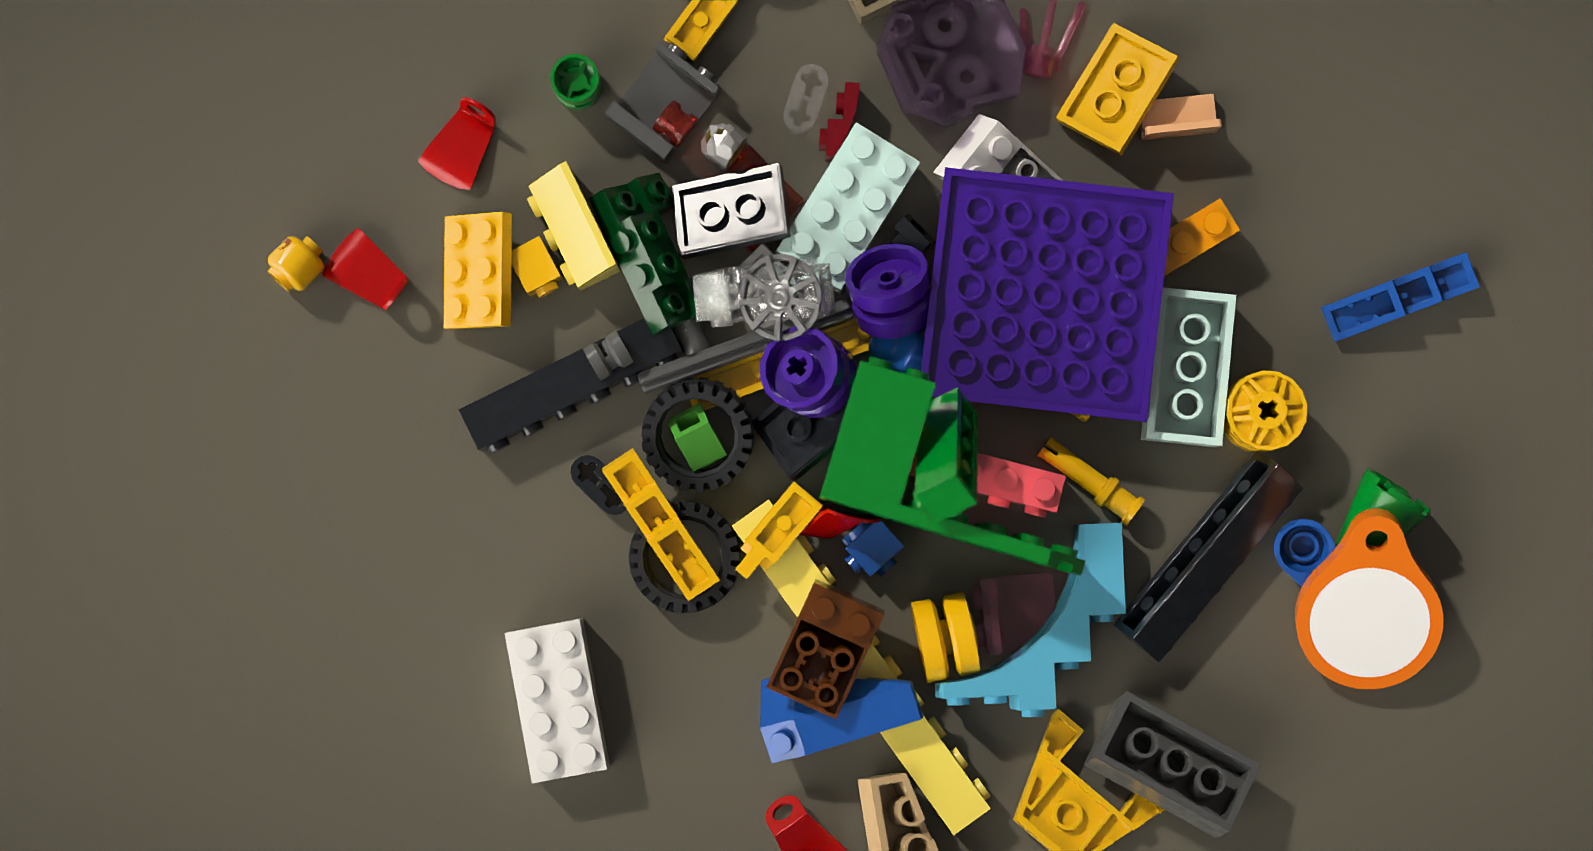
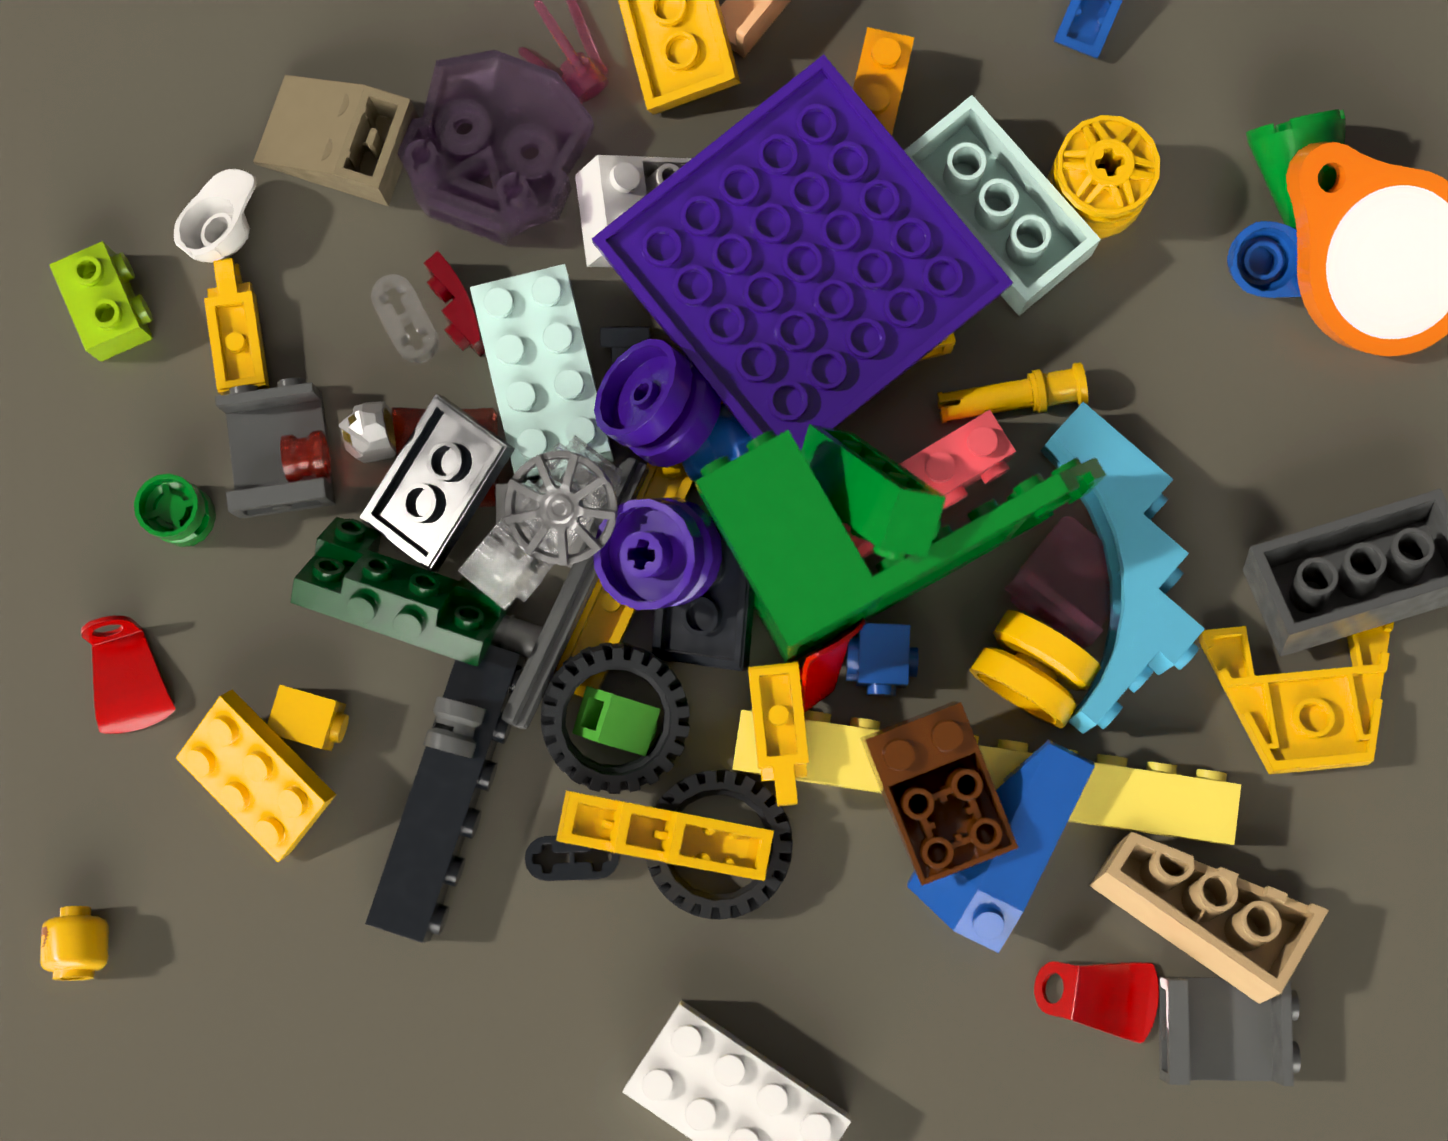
camera: 40 degrees left, 5 degrees down
red piece [322,228,409,311] -> none
light yellow slope [527,161,621,291] -> none
black brick [1113,451,1303,663] -> none

